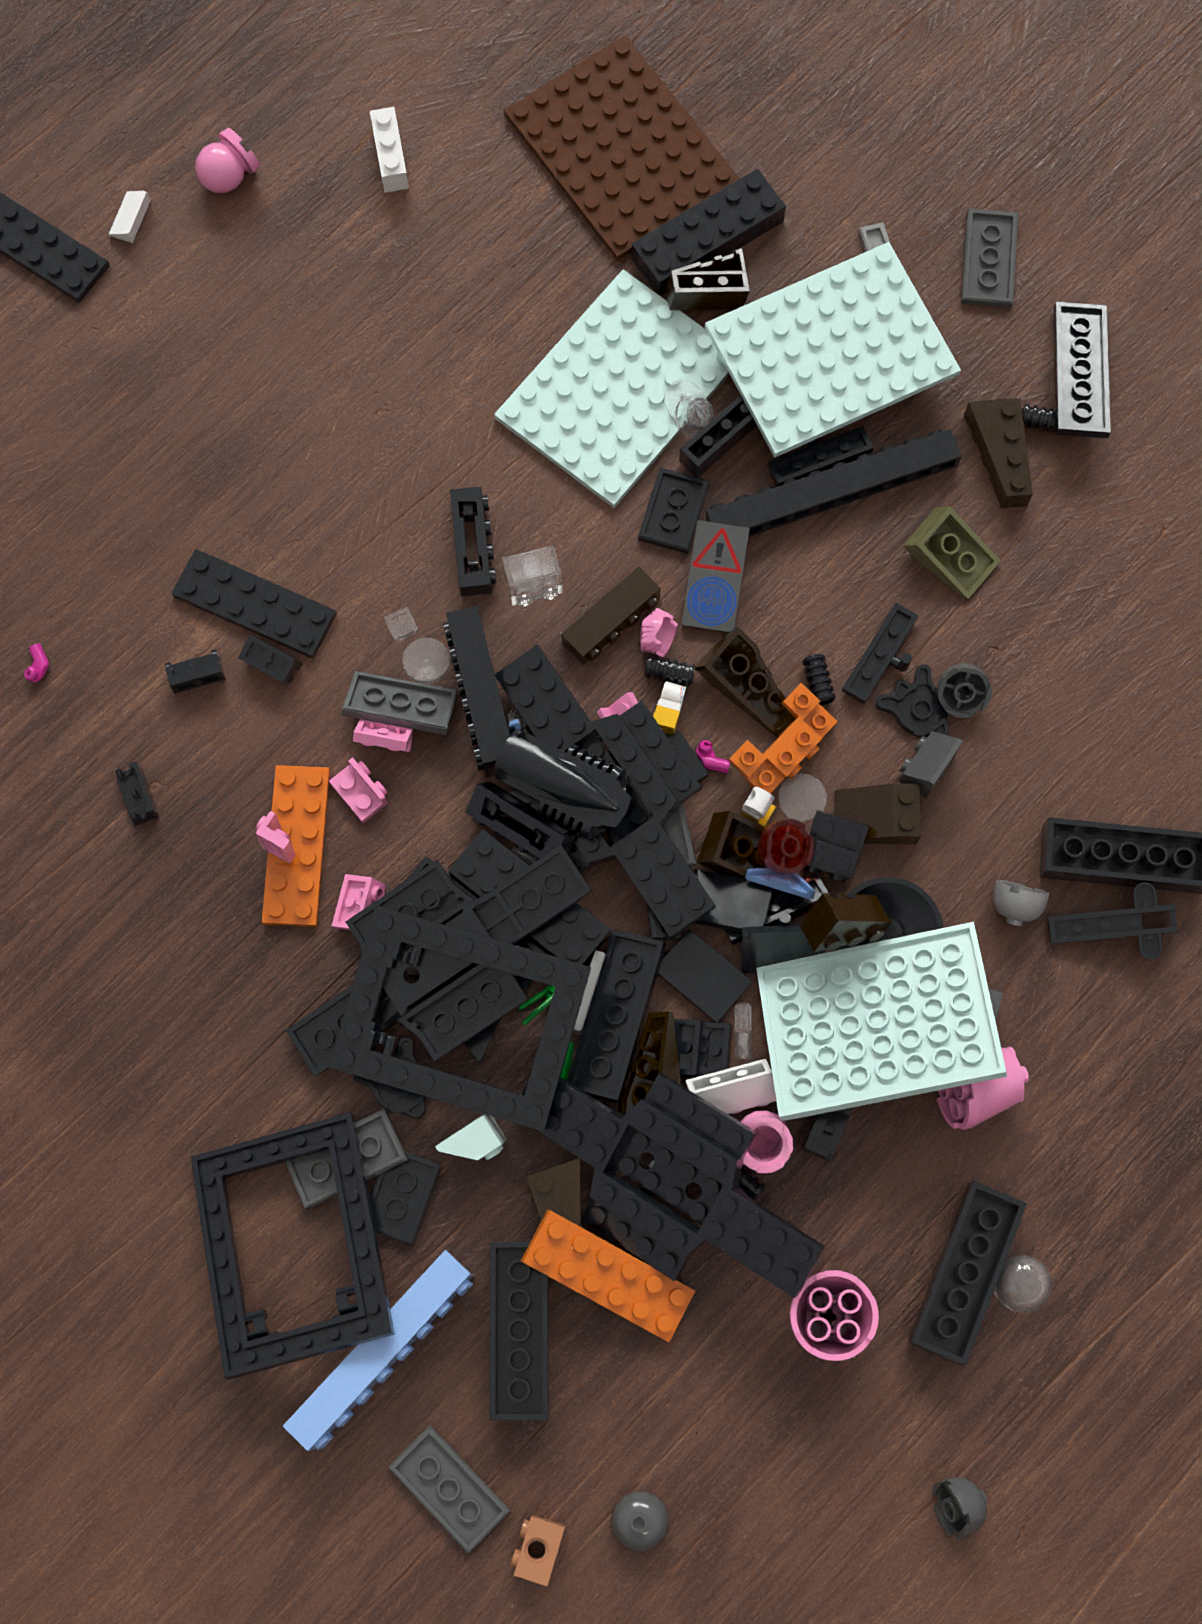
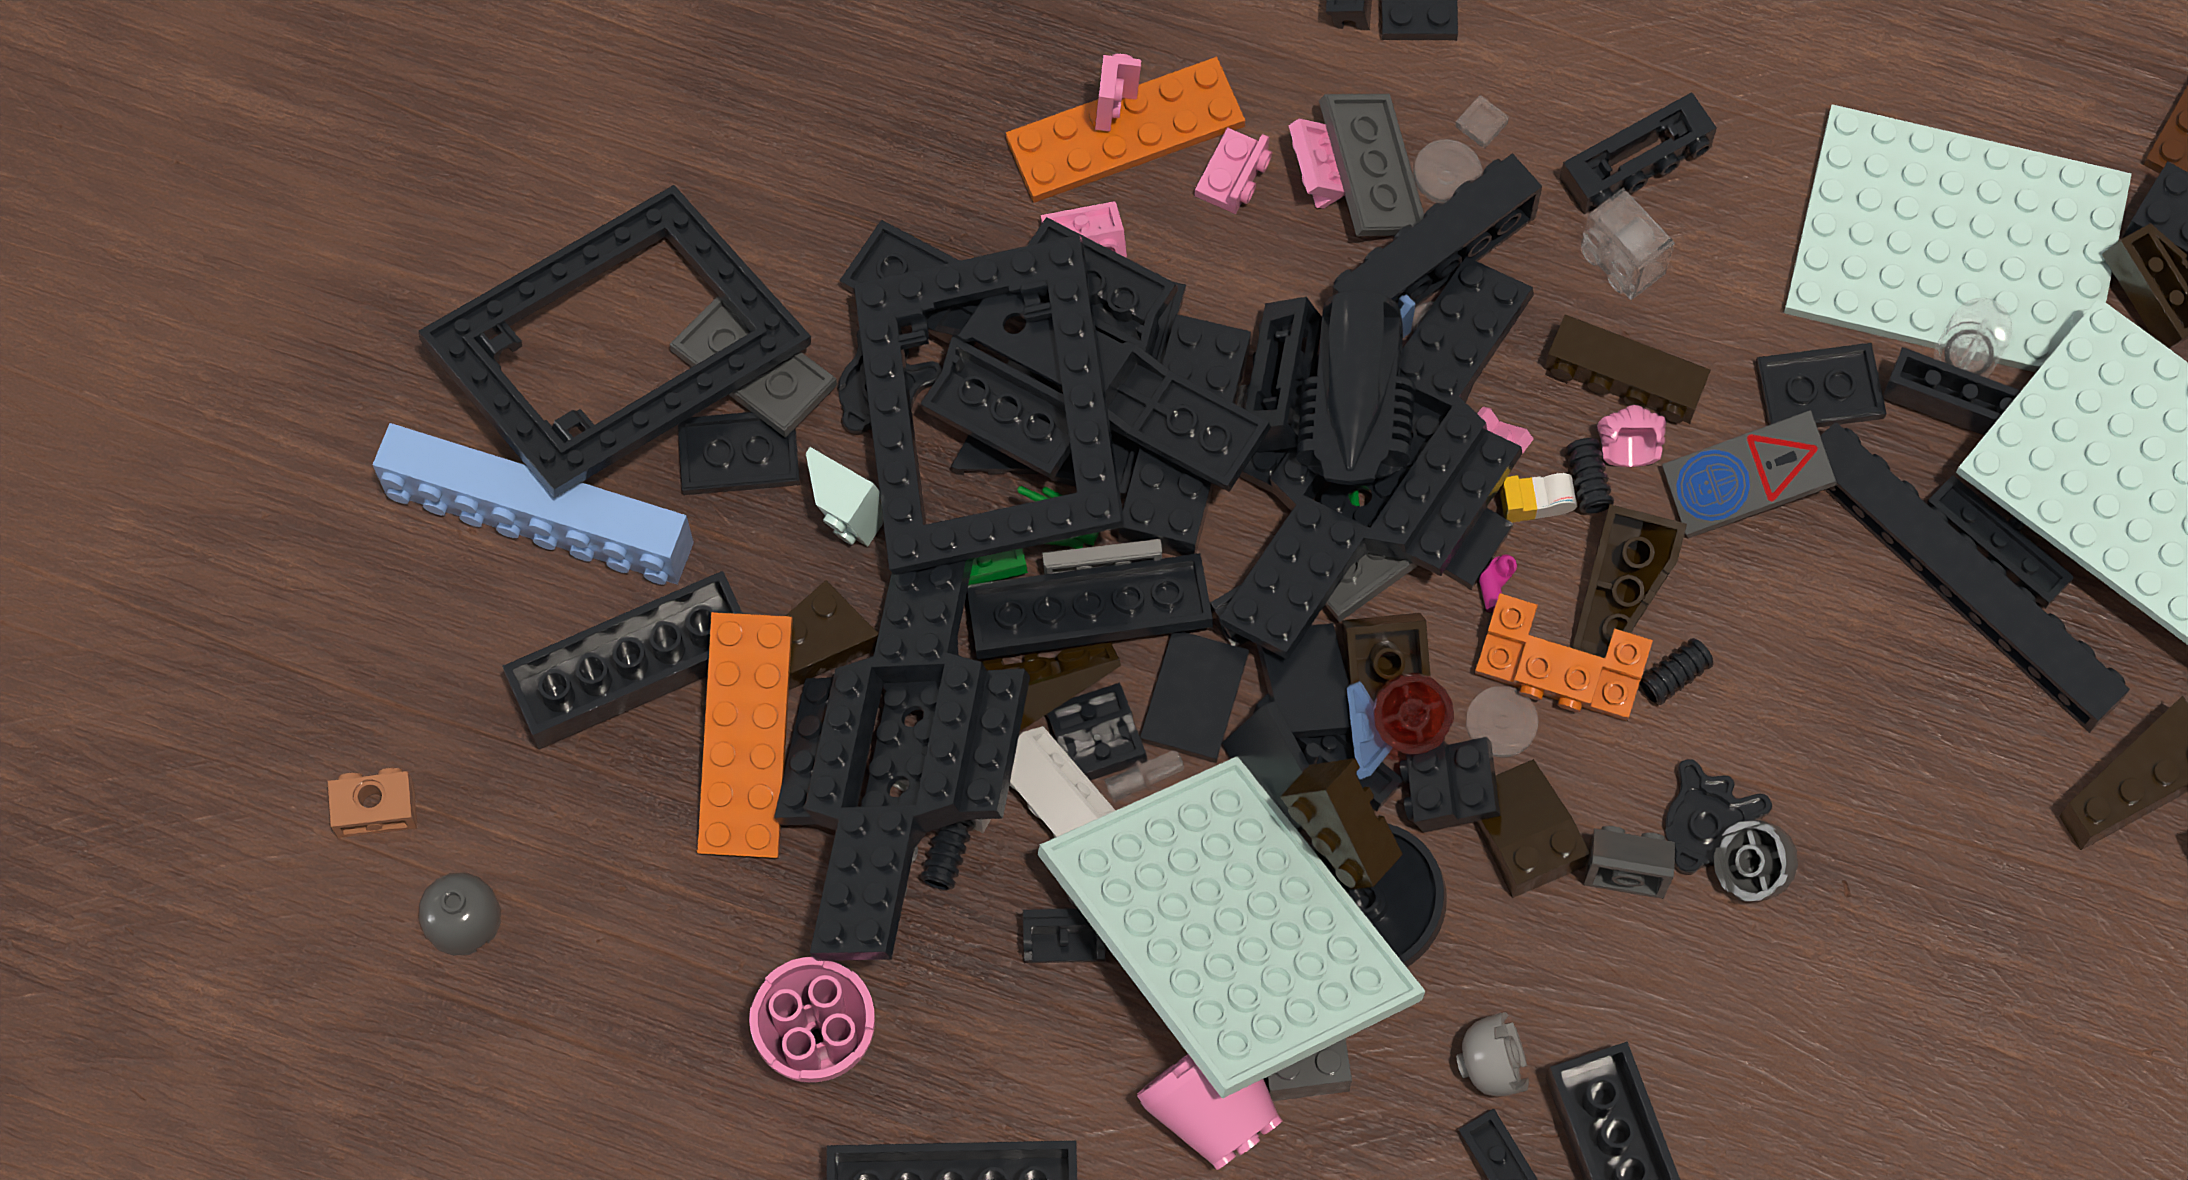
camera: 65 degrees right, 5 degrees down
dark grey tile [388,1425,510,1554] -> none
white leg [740,787,776,827] -> none
bright pink tile [741,1111,793,1173] -> none
black plate [842,603,919,705] -> none
olive slope [903,506,1001,599] -> none

